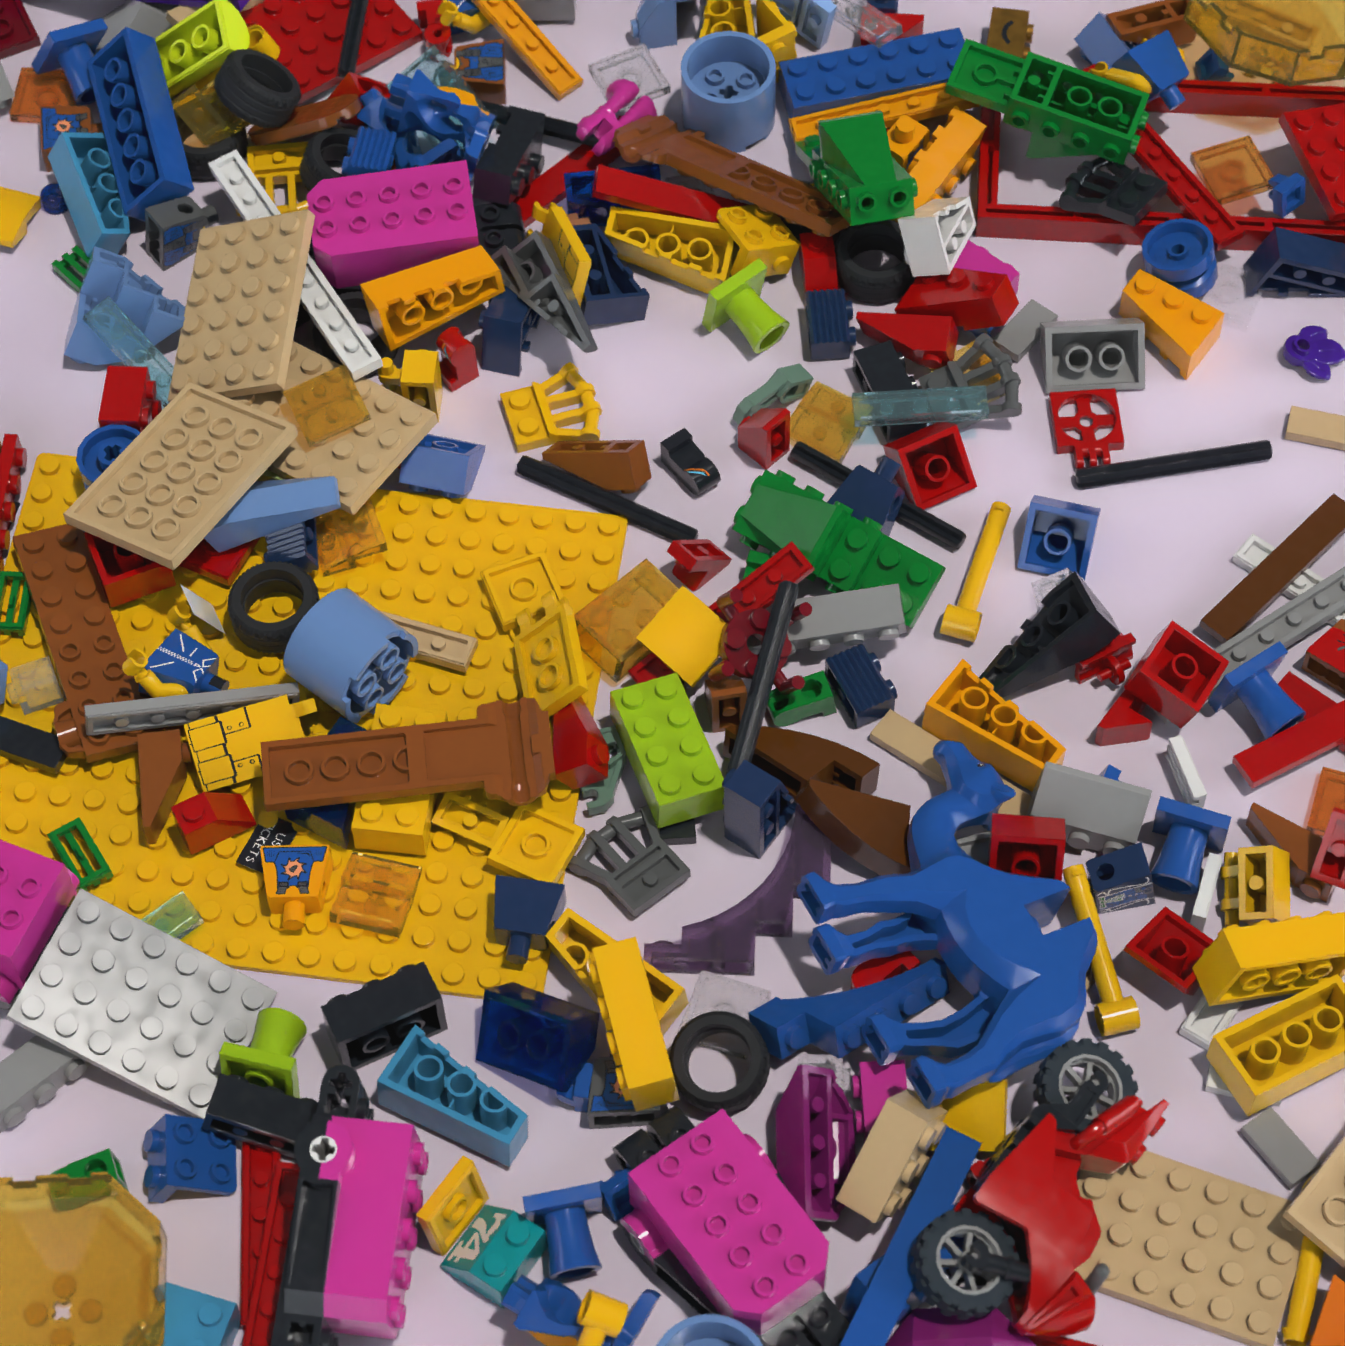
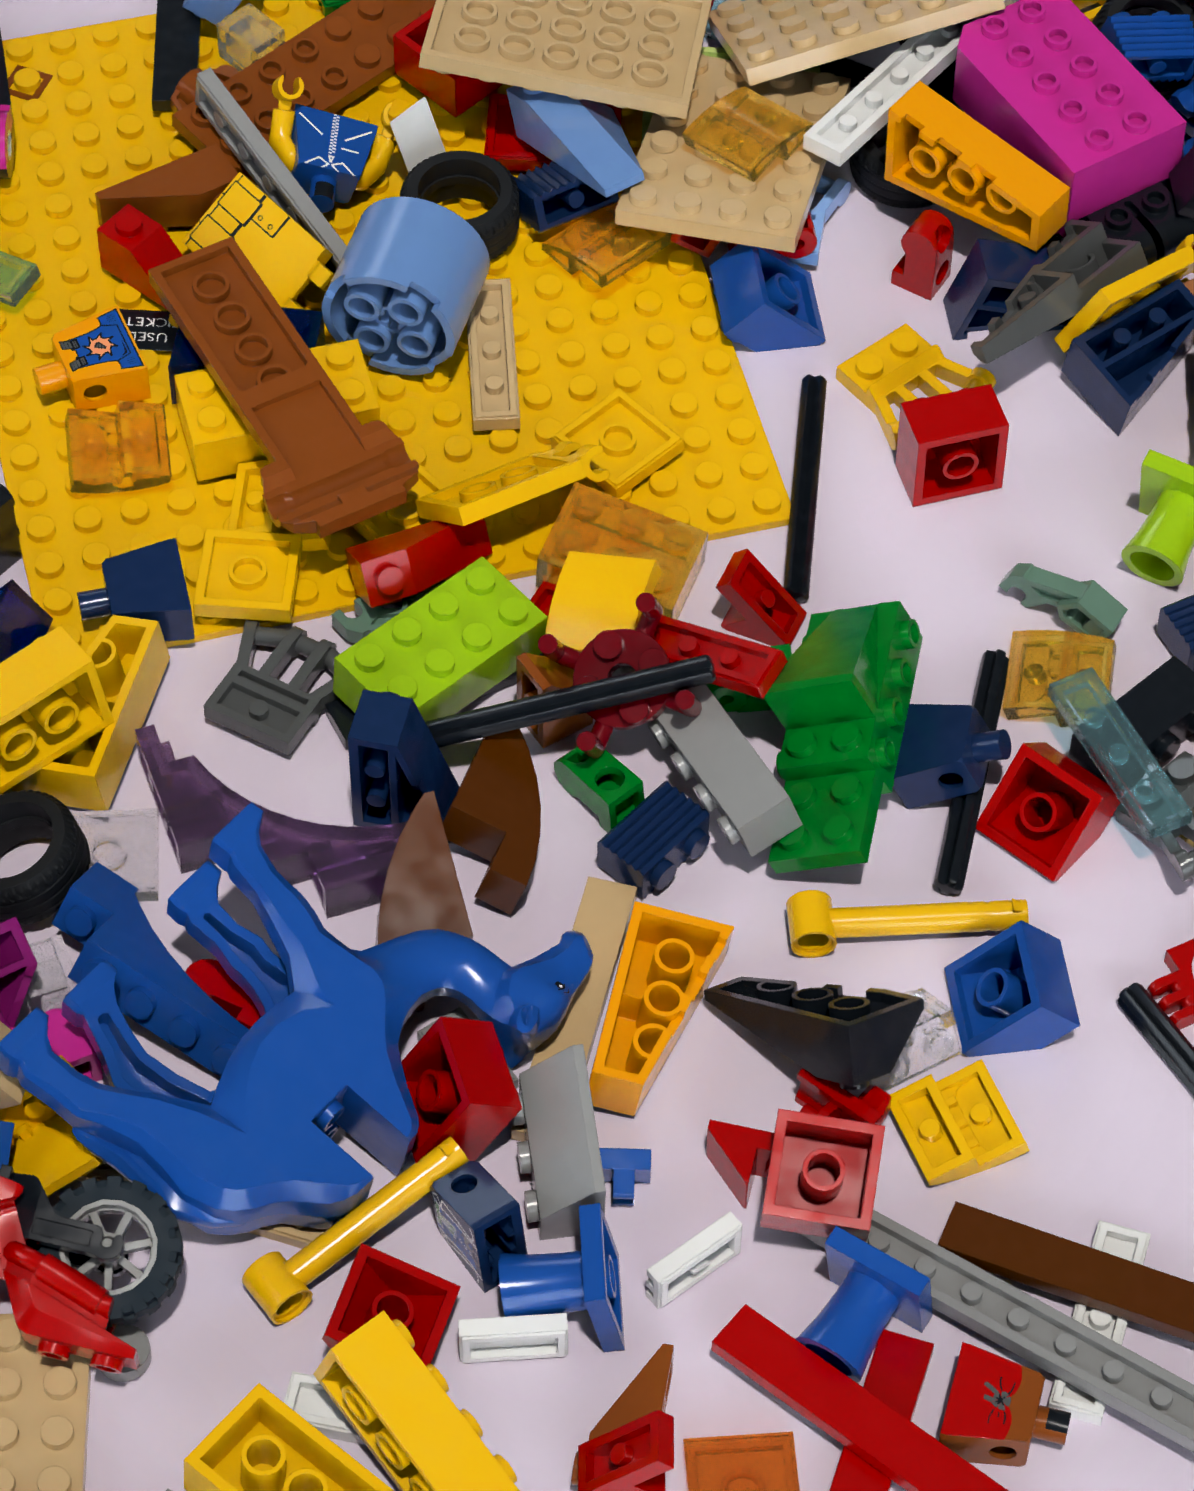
camera: 65 degrees right, 5 degrees down
green tile [47,817,114,891] -> none
yellow brick [377,349,443,423] -> none
dark orange slope [542,440,652,494] -> none
black leg [660,427,721,496] -> none
red slope [738,408,790,470] -> none
yellow brick [1220,845,1290,926] -> none
none -> yellow slope [890,1059,1030,1186]
none -> red brick [895,384,1009,507]

